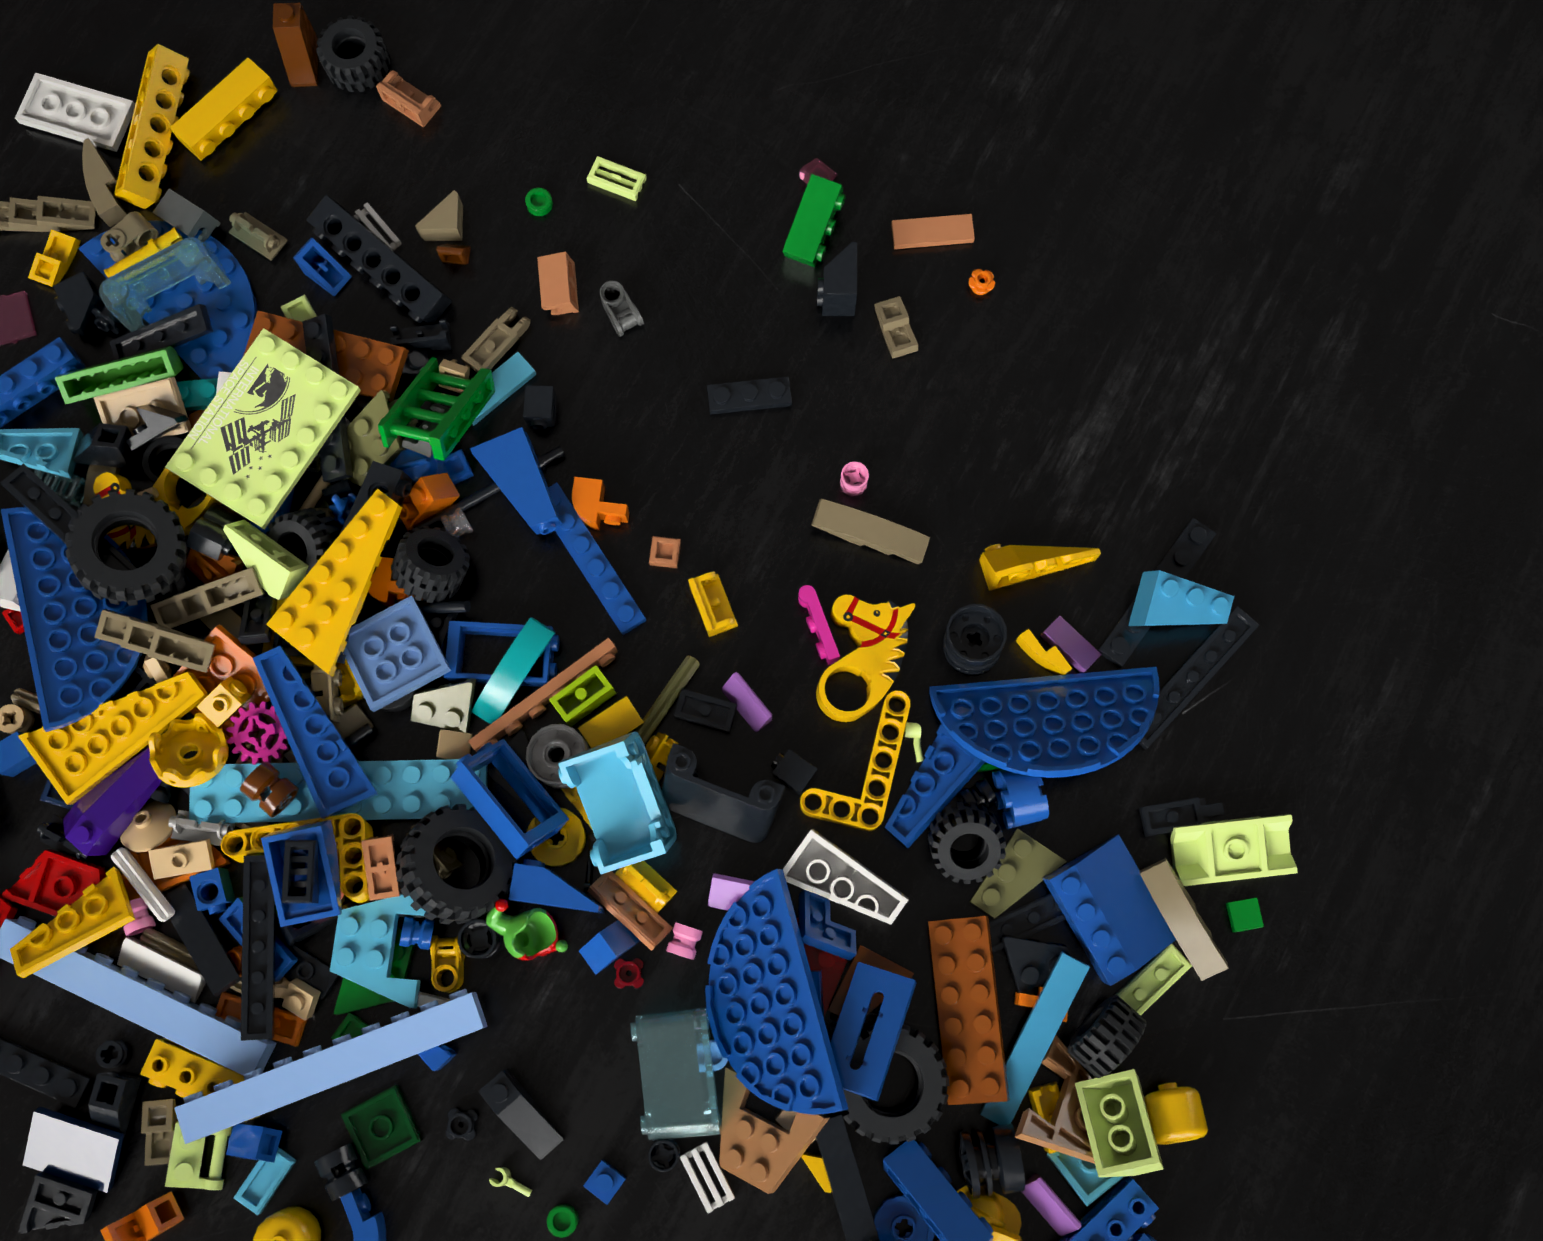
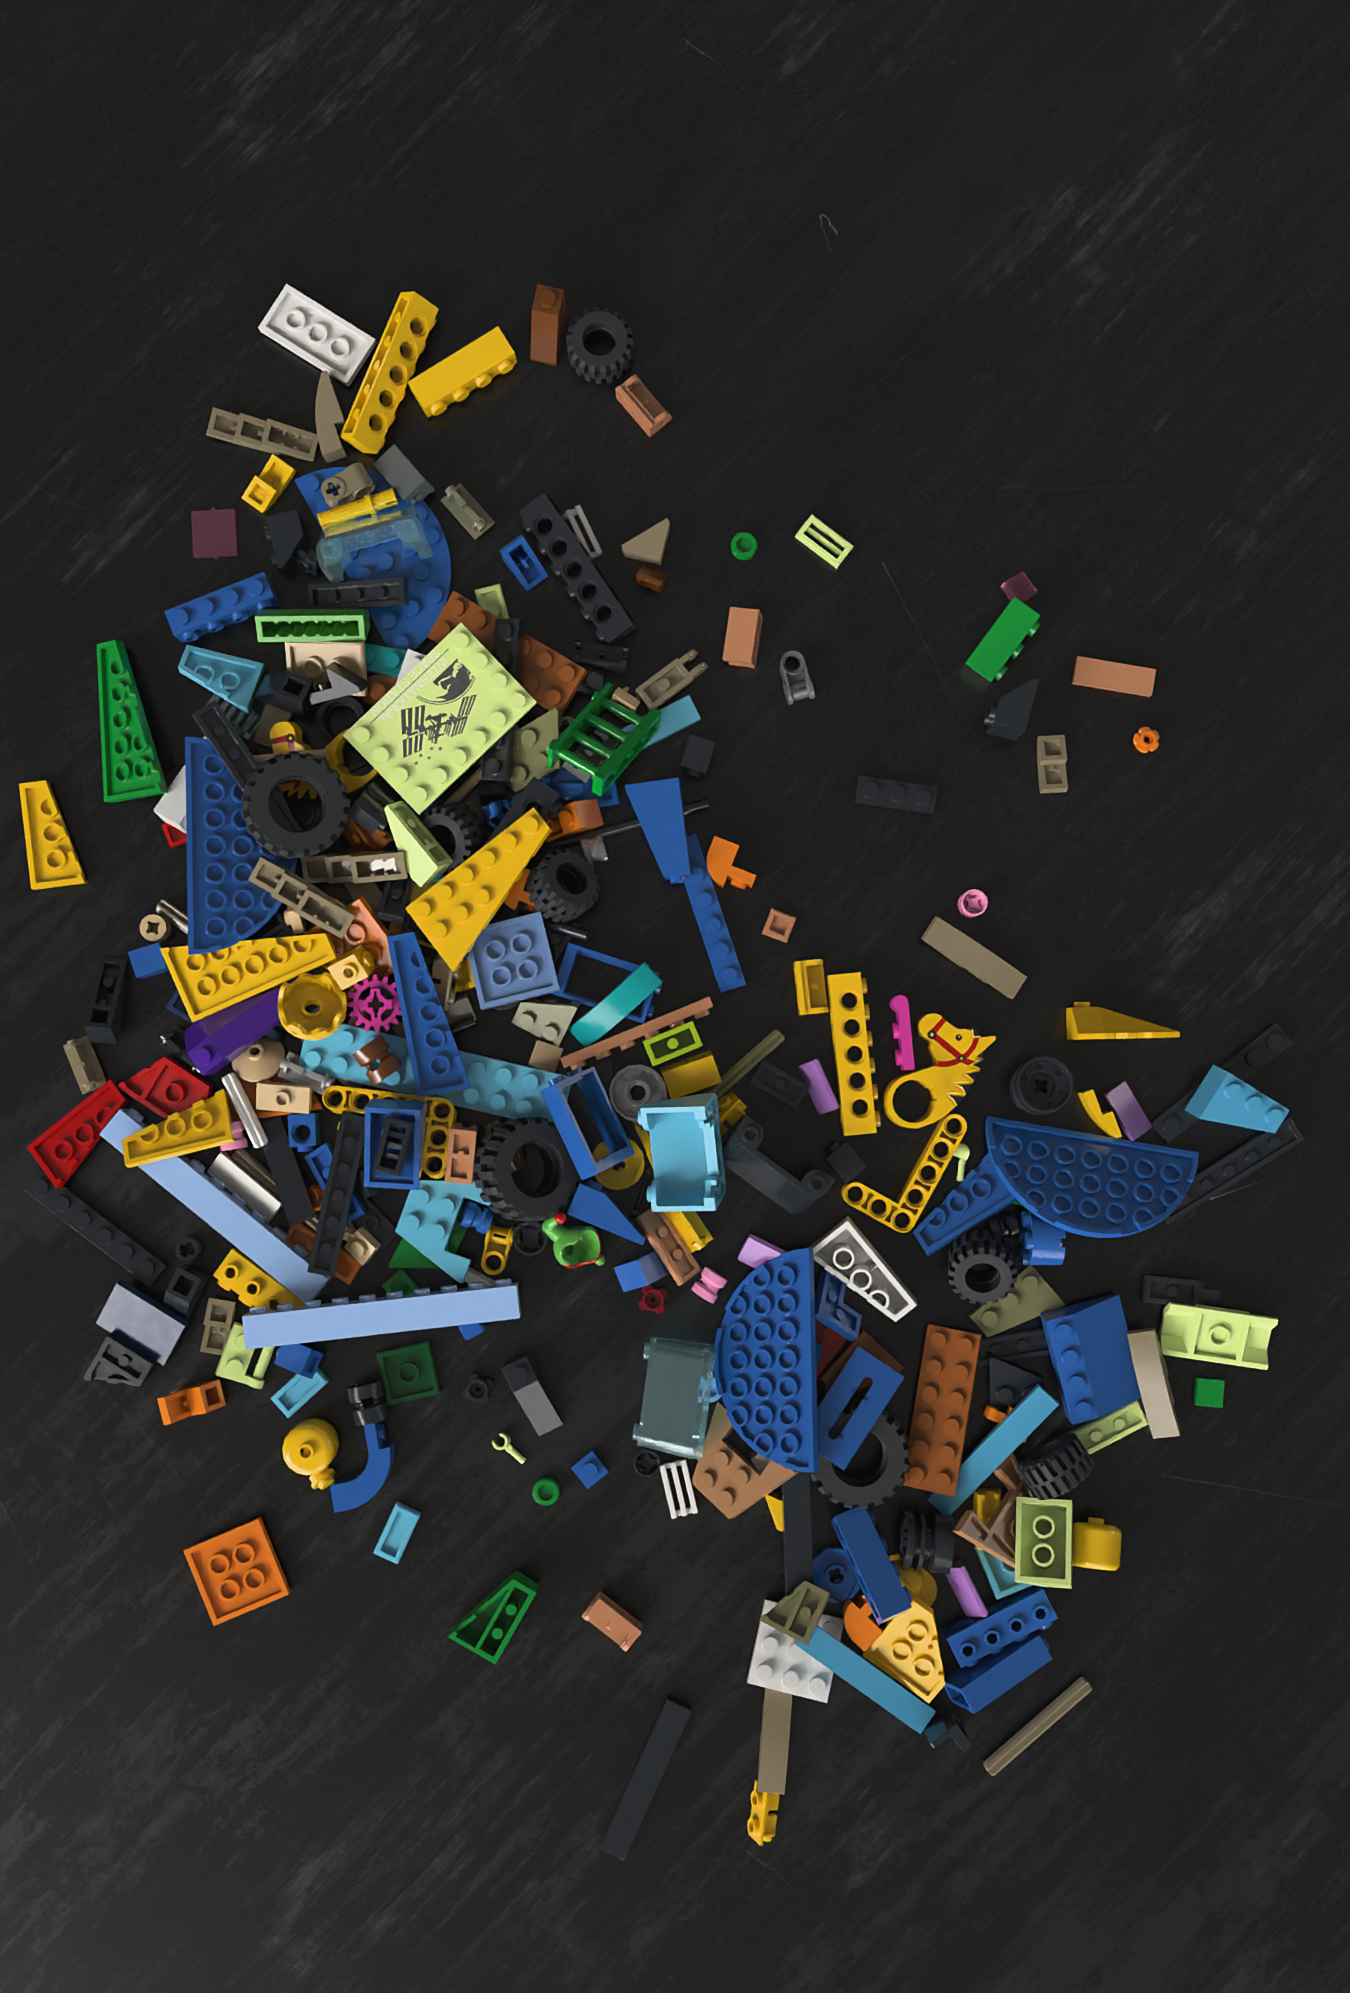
camera: 15 degrees right, 10 degrees up
none -> yellow brick [826,972,881,1136]

